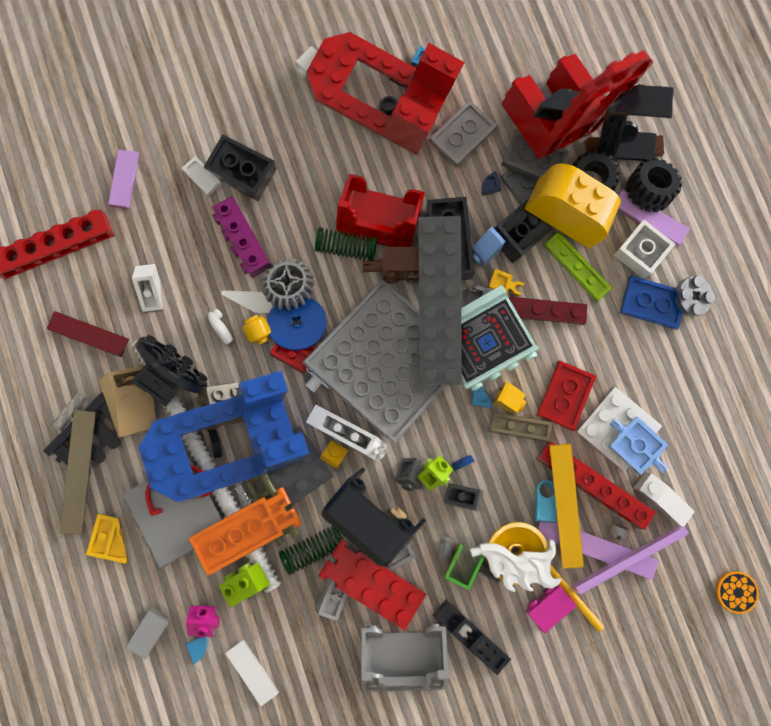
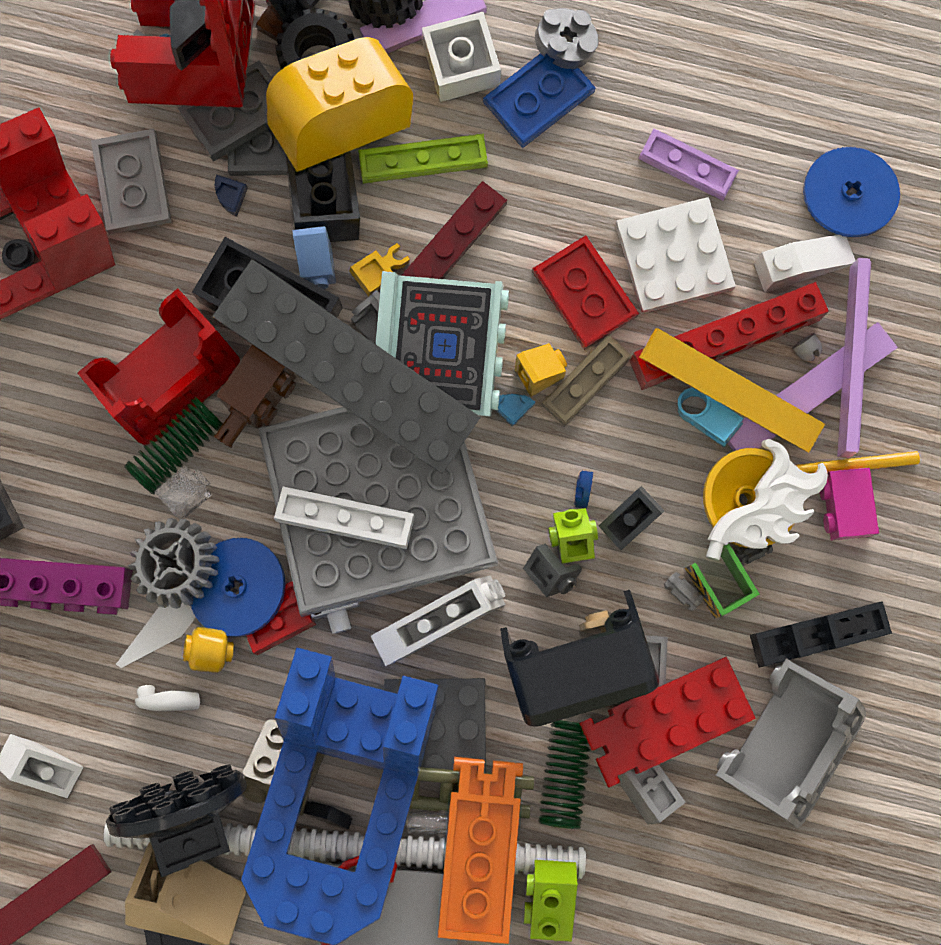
camera: 55 degrees left, 0 degrees up
yellow plate [320,440,349,469] -> none
light blue plate [608,416,668,475] -> none
none -> clear brick [155,466,212,519]
none -> white plate [274,486,415,549]
none -> lavender tile [639,129,739,201]
none -> blue piece [803,147,900,237]

